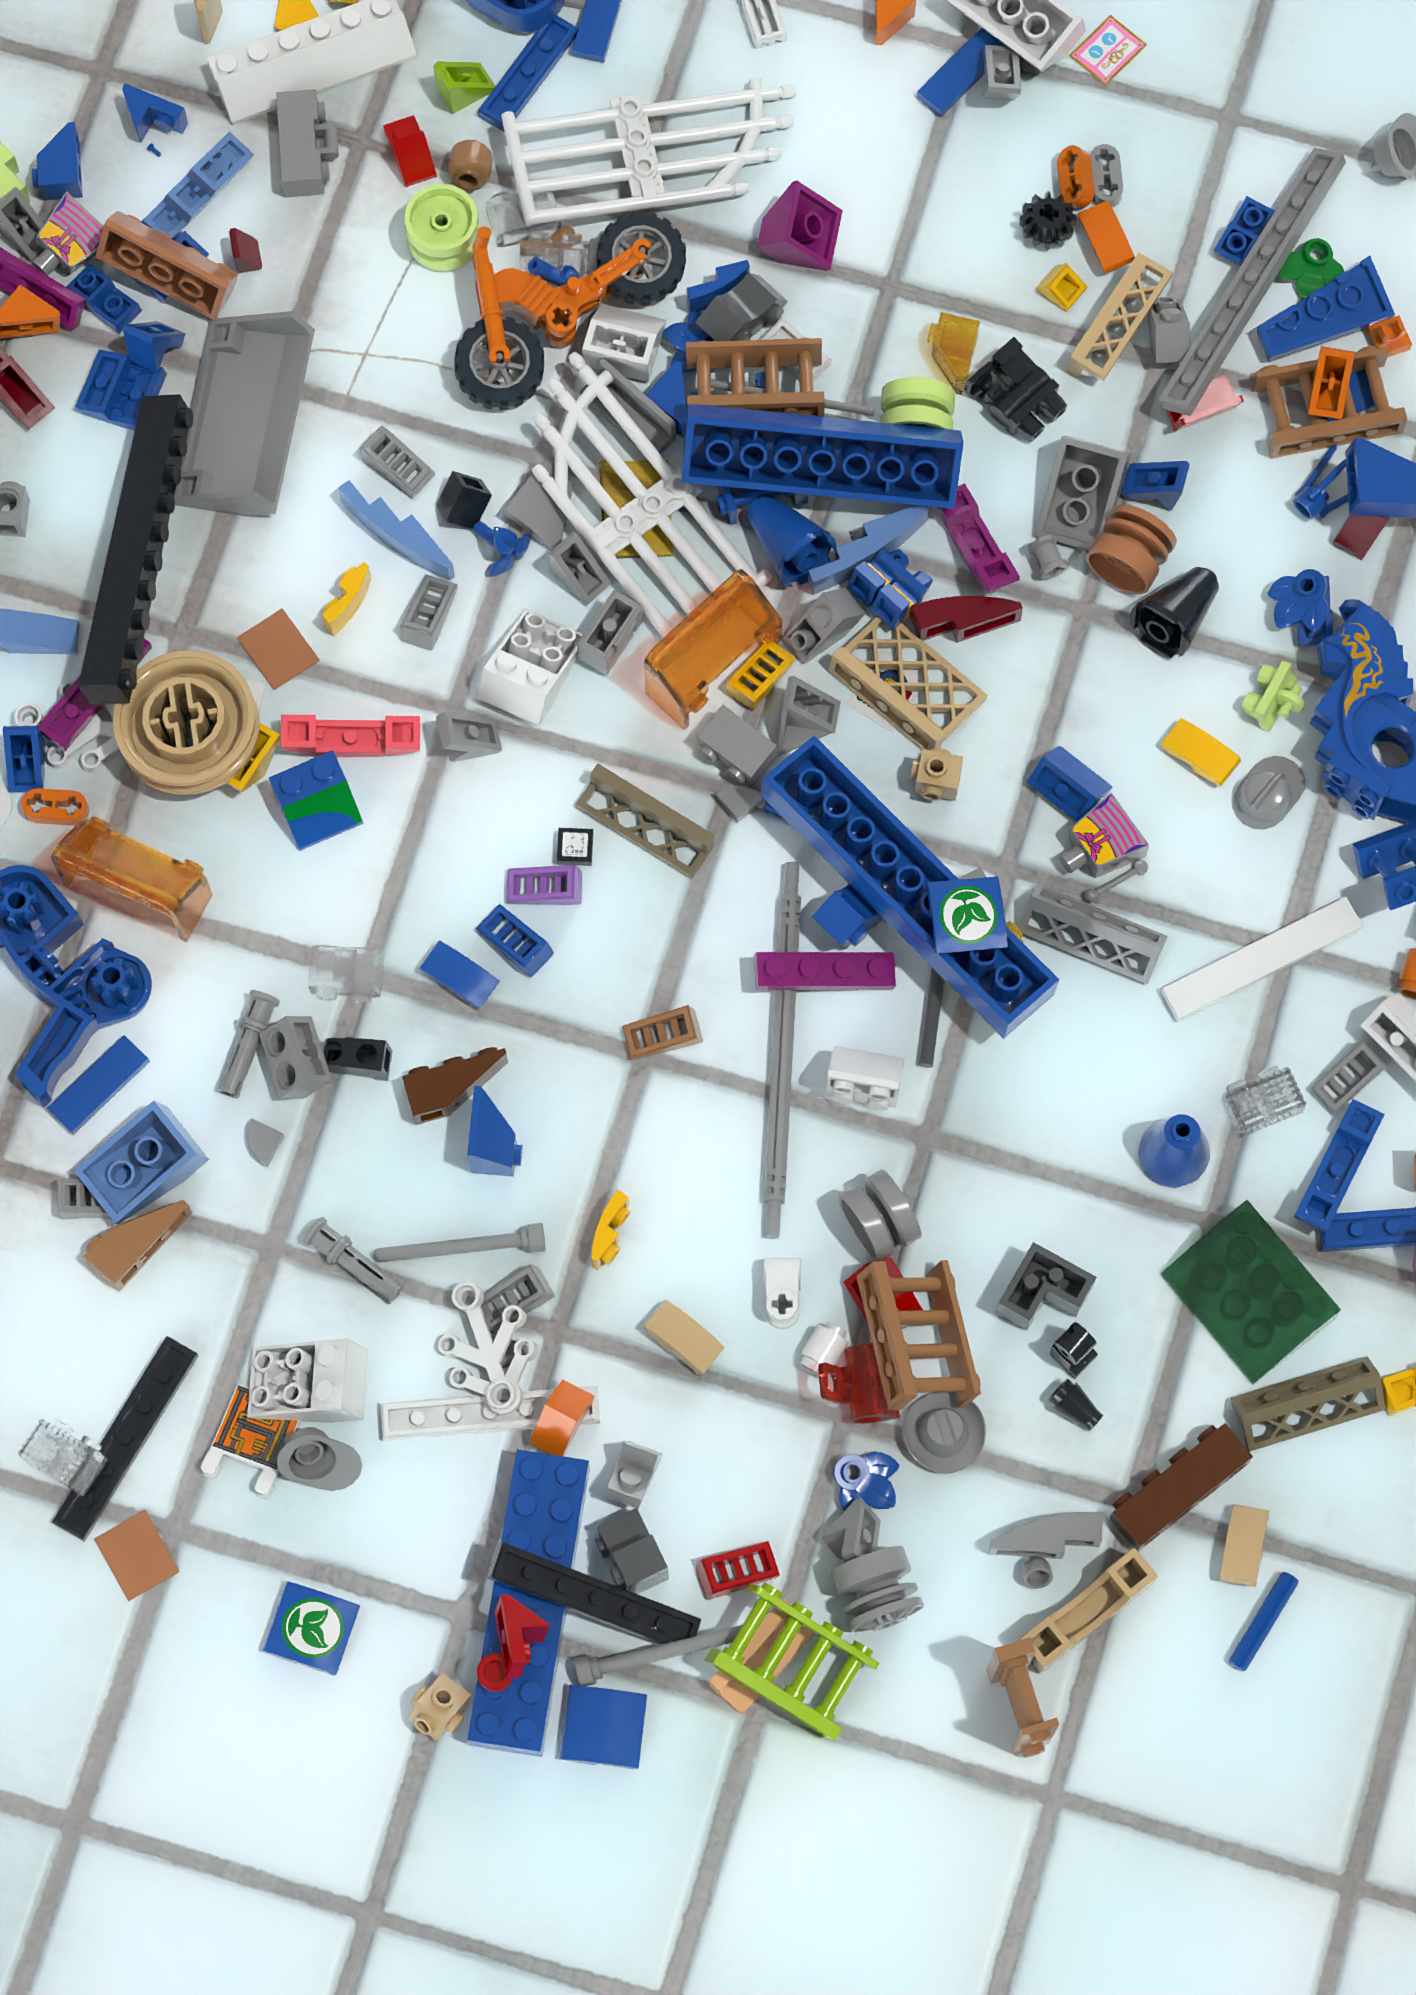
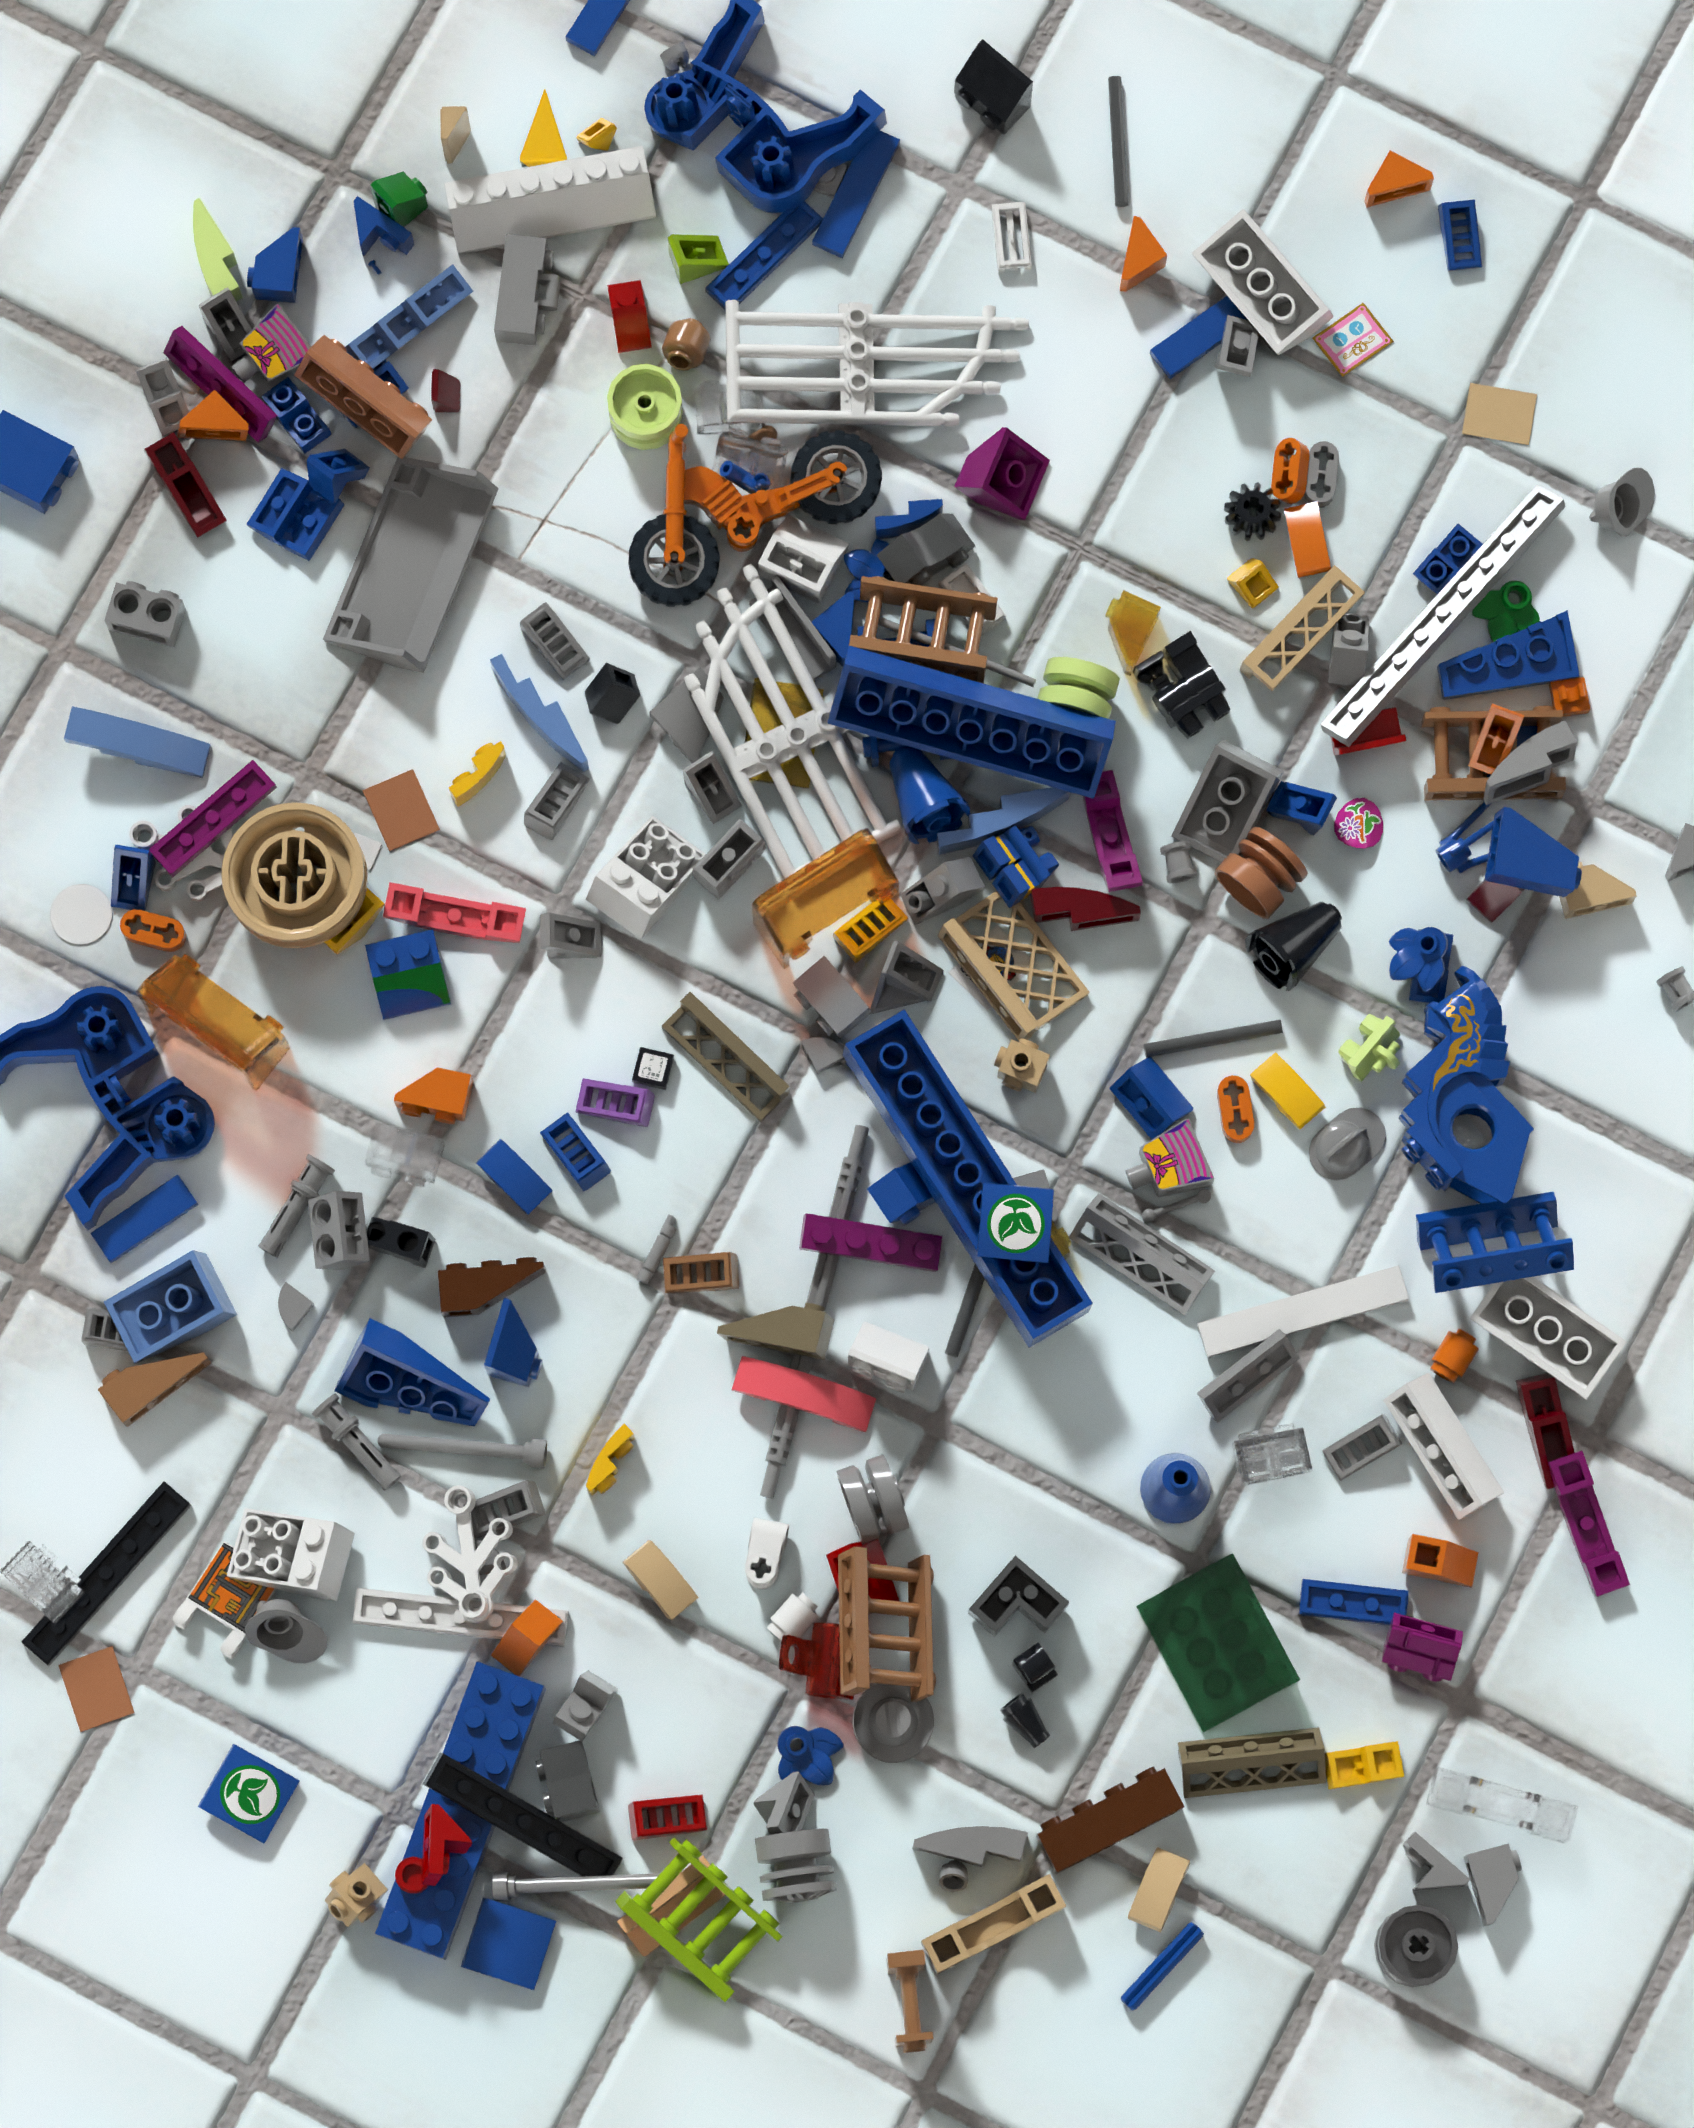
camera: 10 degrees right, 5 degrees up
black brick [78,394,193,704] -> none
blue plant [473,521,531,577] -> none
blue slope [1294,1099,1385,1233] -> none
none -> blue wedge [334,1318,490,1427]
none -> green slope [370,171,428,227]
none -> orange slope [394,1067,474,1124]
none -> light grey wheel [636,1214,677,1285]
none -> dark tan slope [717,1303,835,1360]
none -> coral slope [731,1356,876,1432]
none -> dark grey bar [1143,1020,1283,1058]
none -> light grey plate [1197,1329,1300,1423]
none -> orange beam [1217,1075,1254,1143]
none -> sticker [1334,798,1383,849]
none -> tan sticker [1462,383,1537,445]
none -> light grey slope [1483,720,1577,805]

